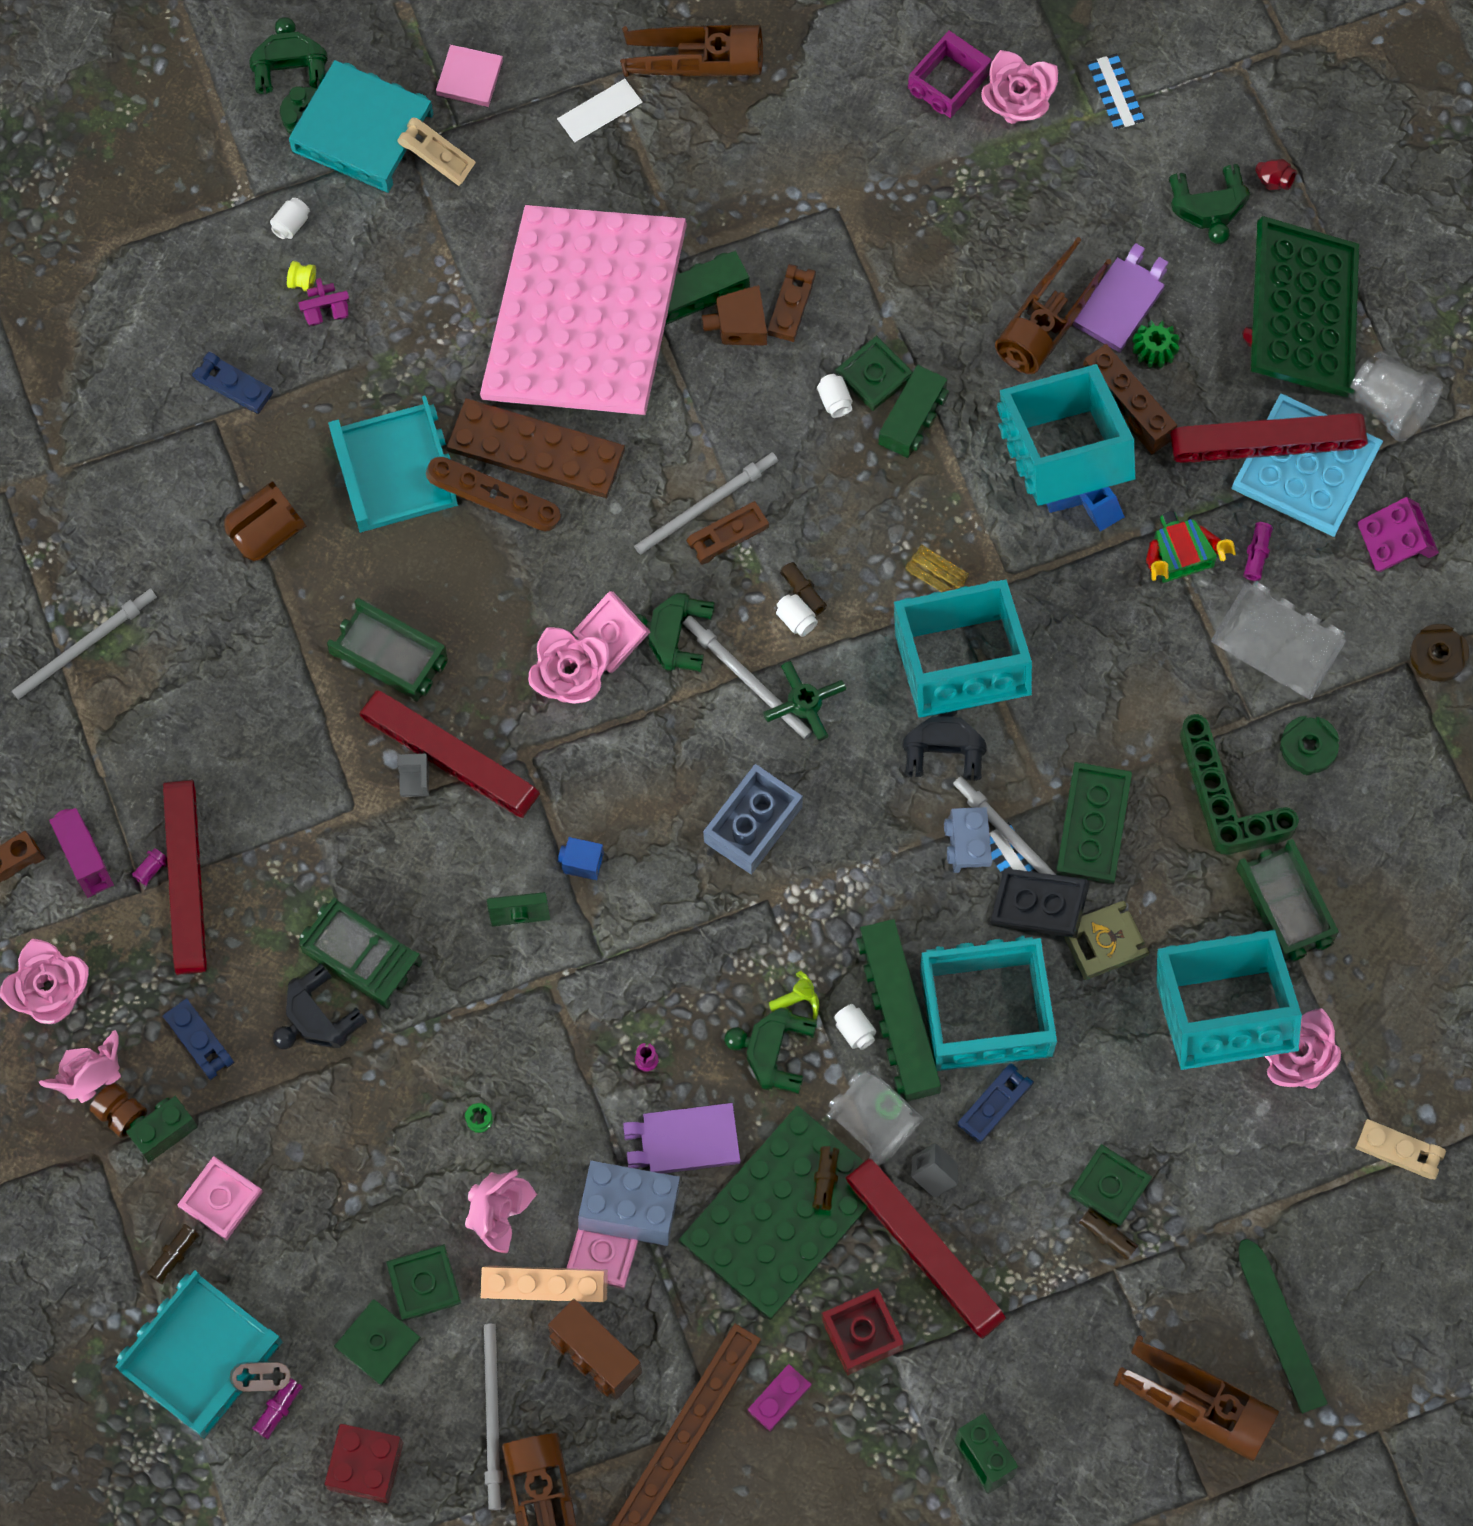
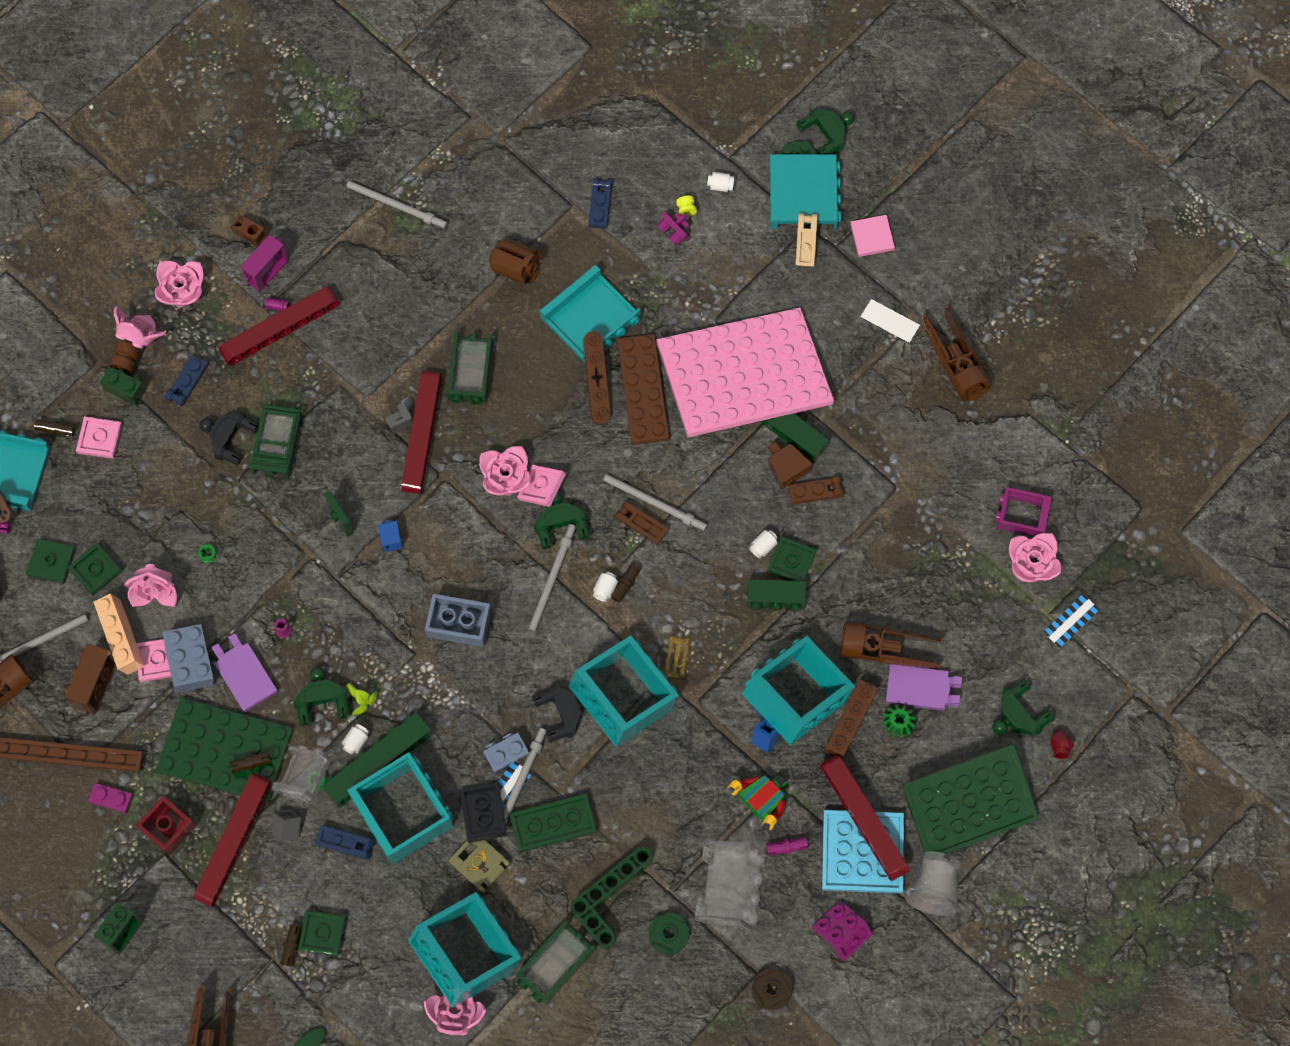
camera: 65 degrees right, 0 degrees up
dark green bar [763,661,846,741] -> none

